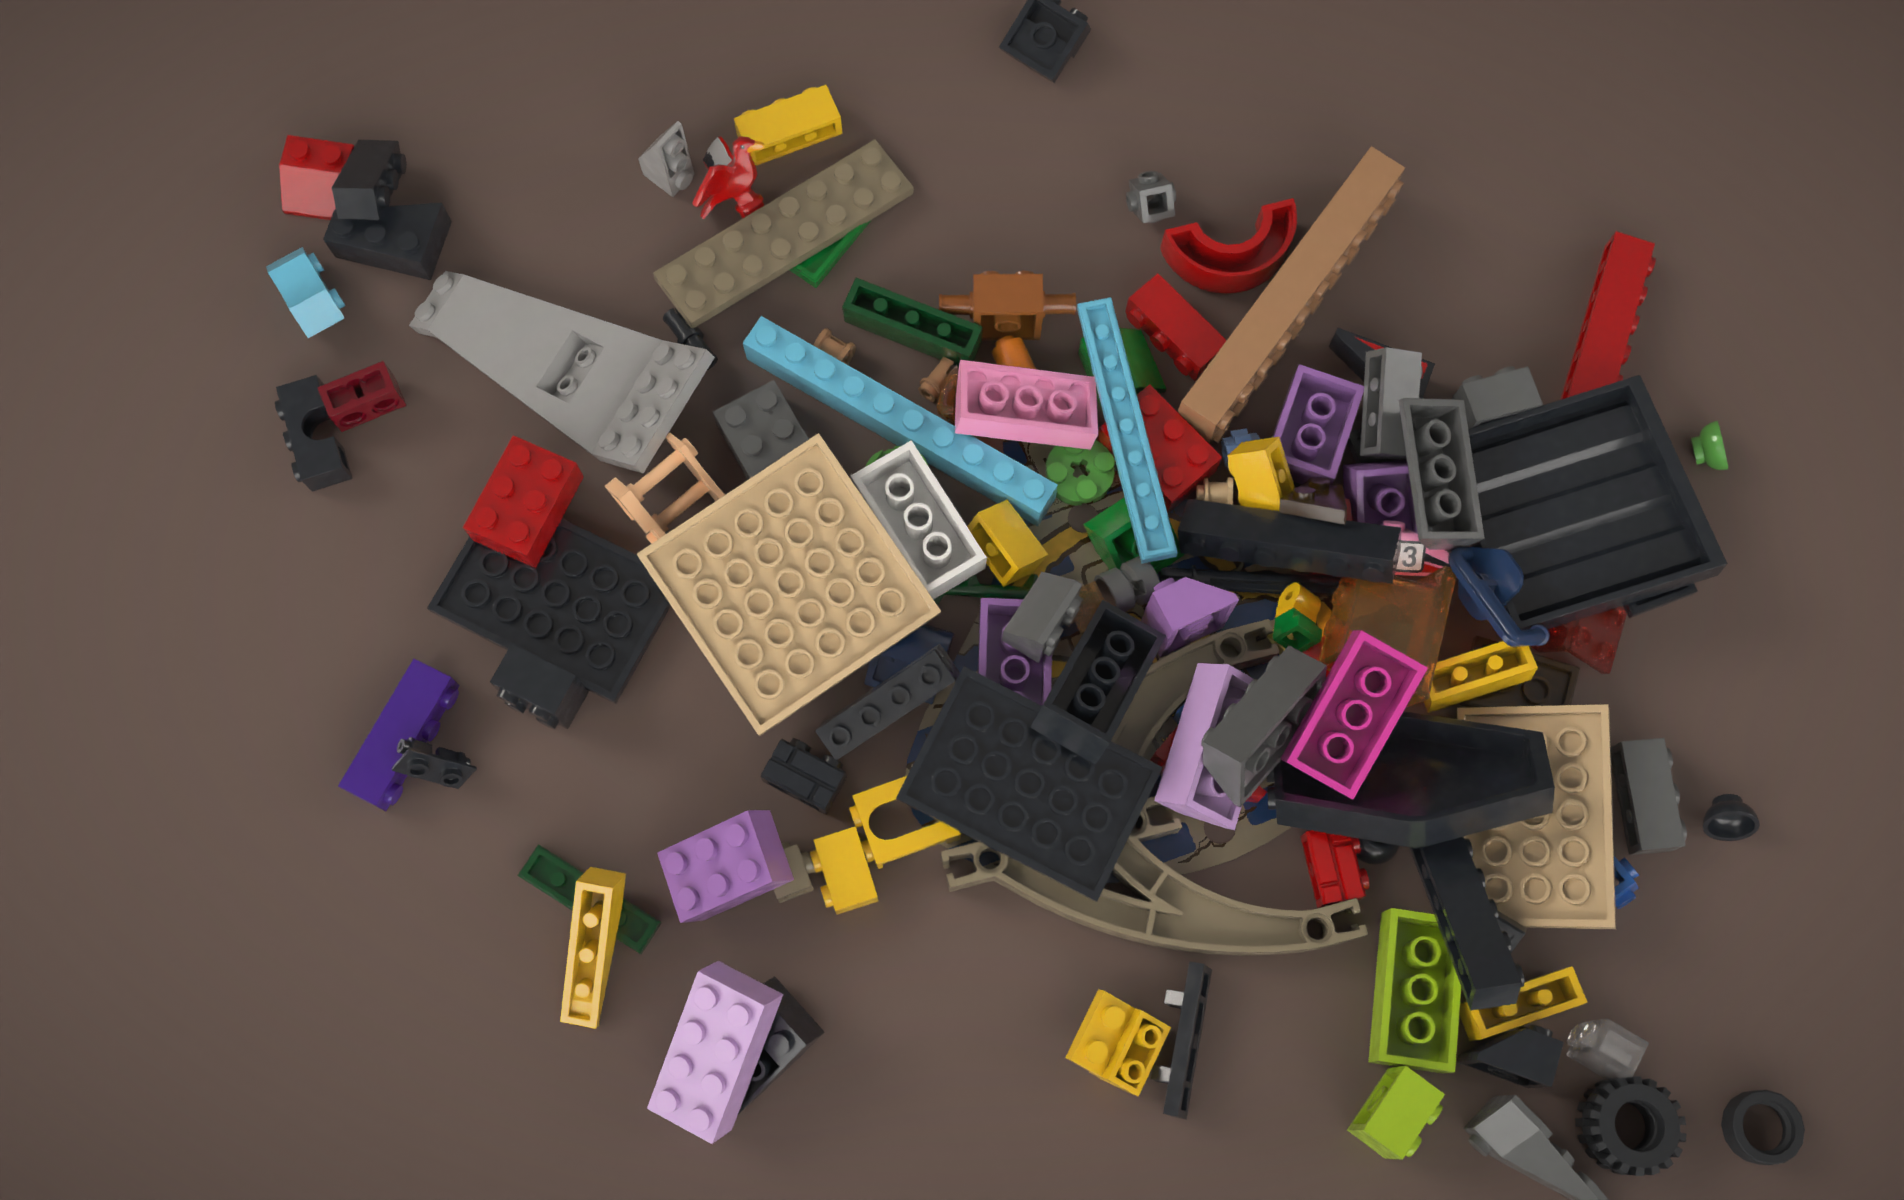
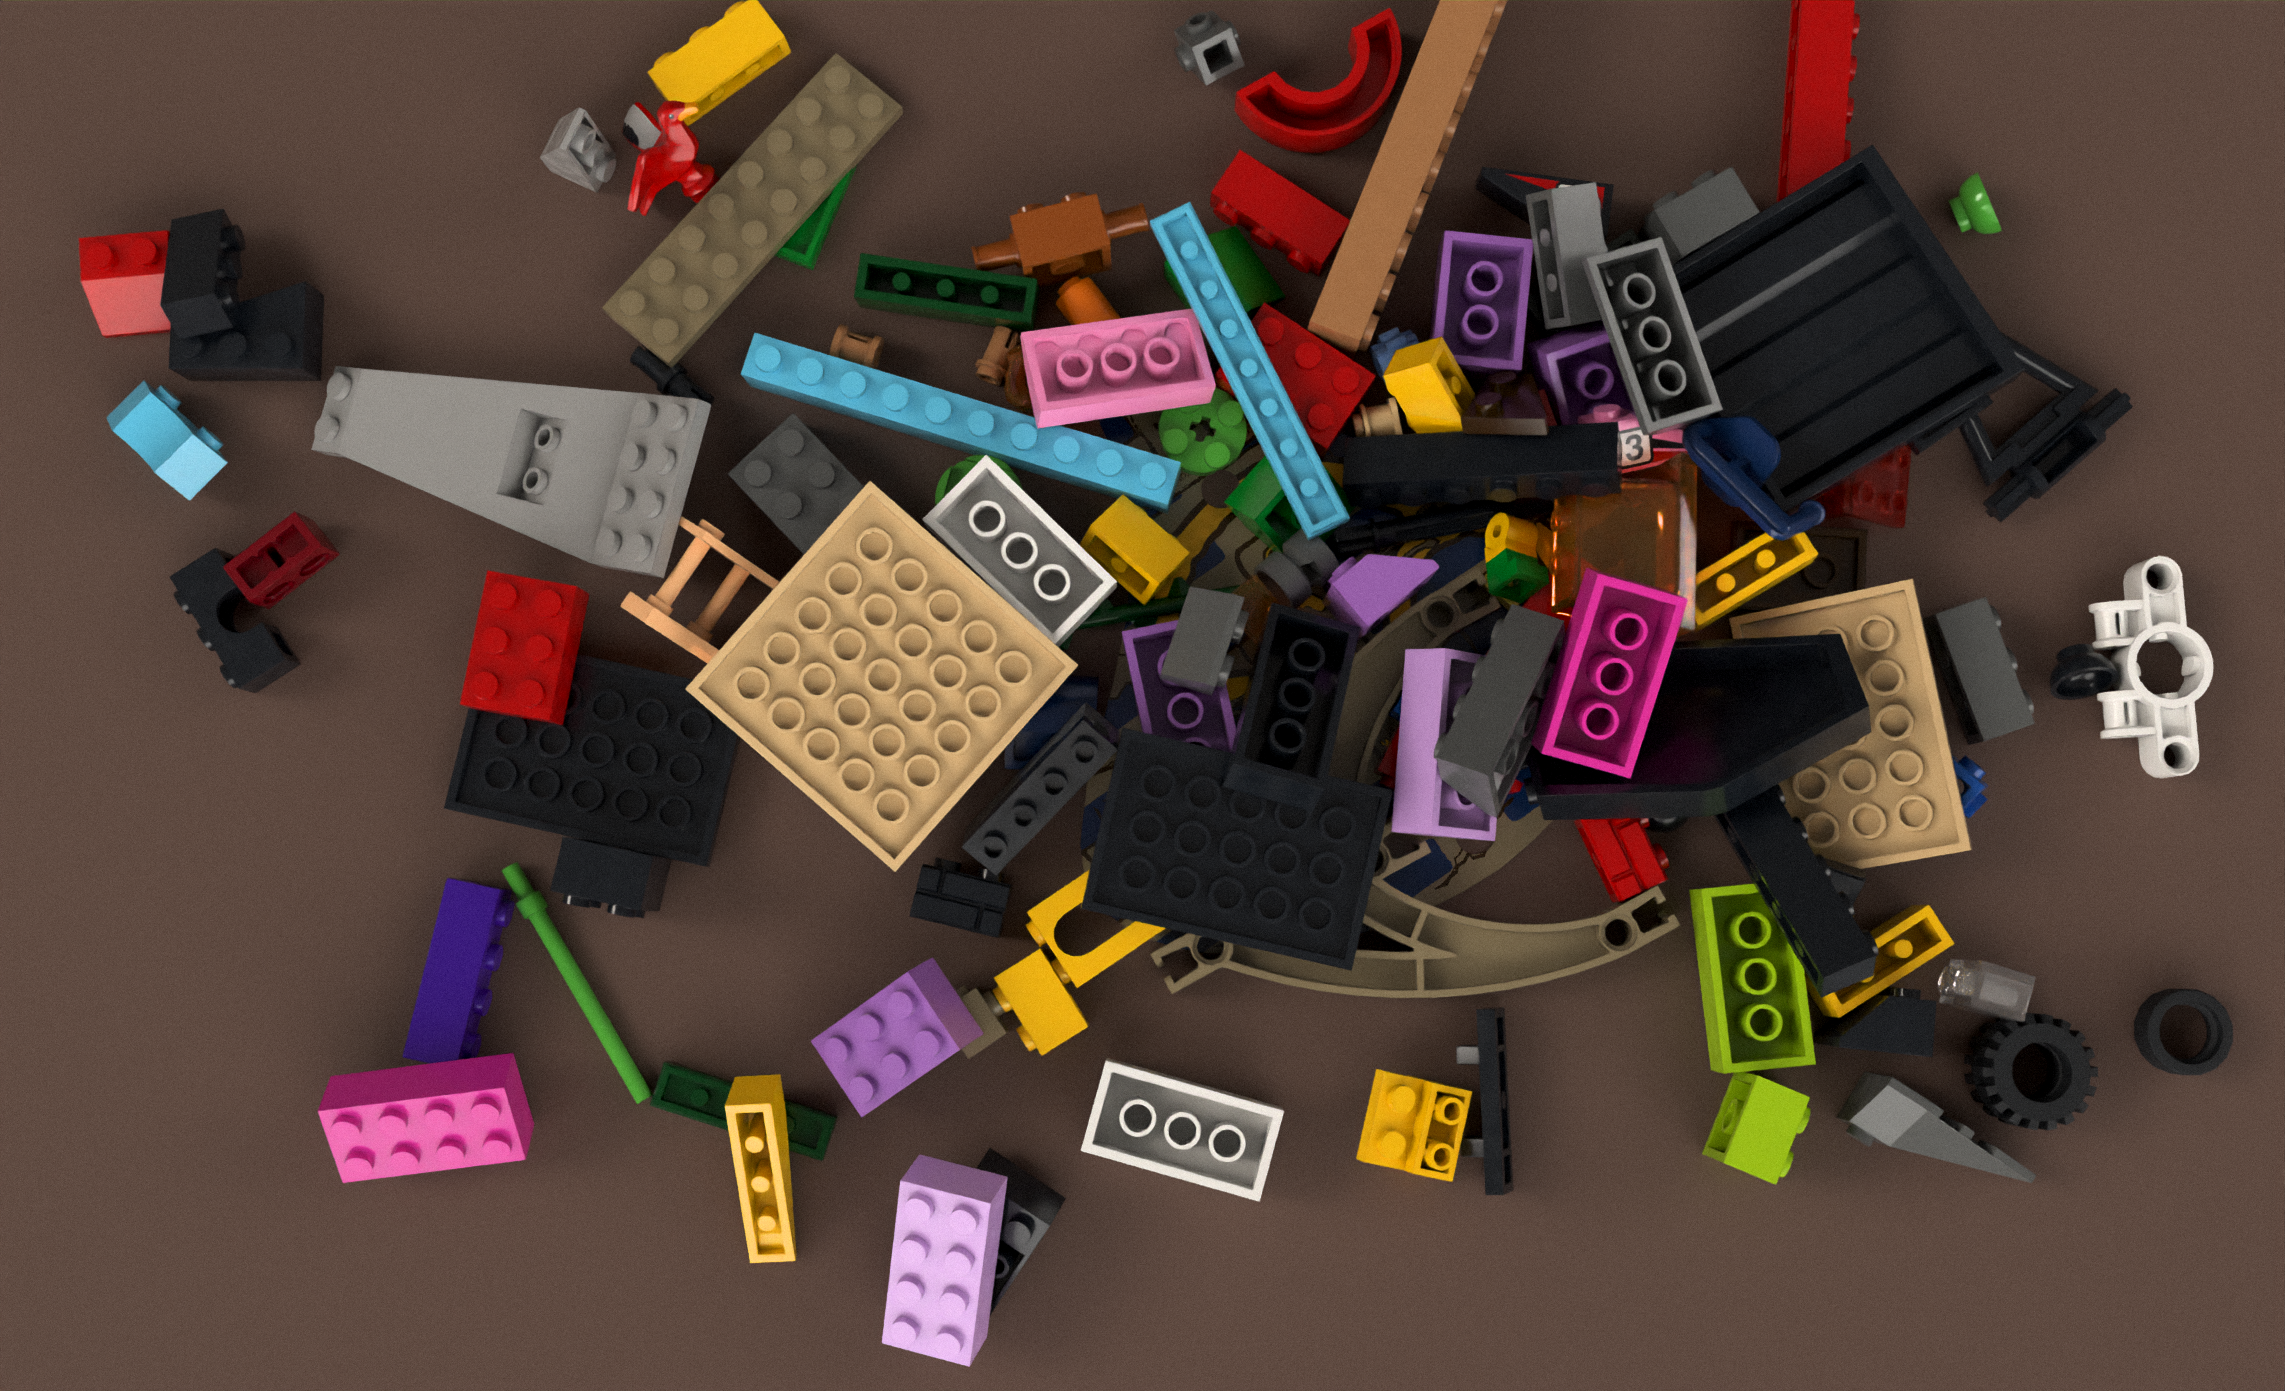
camera: 10 degrees left, 10 degrees up
black hinge [392,737,477,789] -> none
none -> dark pink brick [318,1053,534,1183]
none -> bright green bar [502,862,653,1104]
none -> white brick [1081,1058,1284,1202]
none -> black piece [1958,331,2133,522]
none -> white piece [2088,556,2213,778]

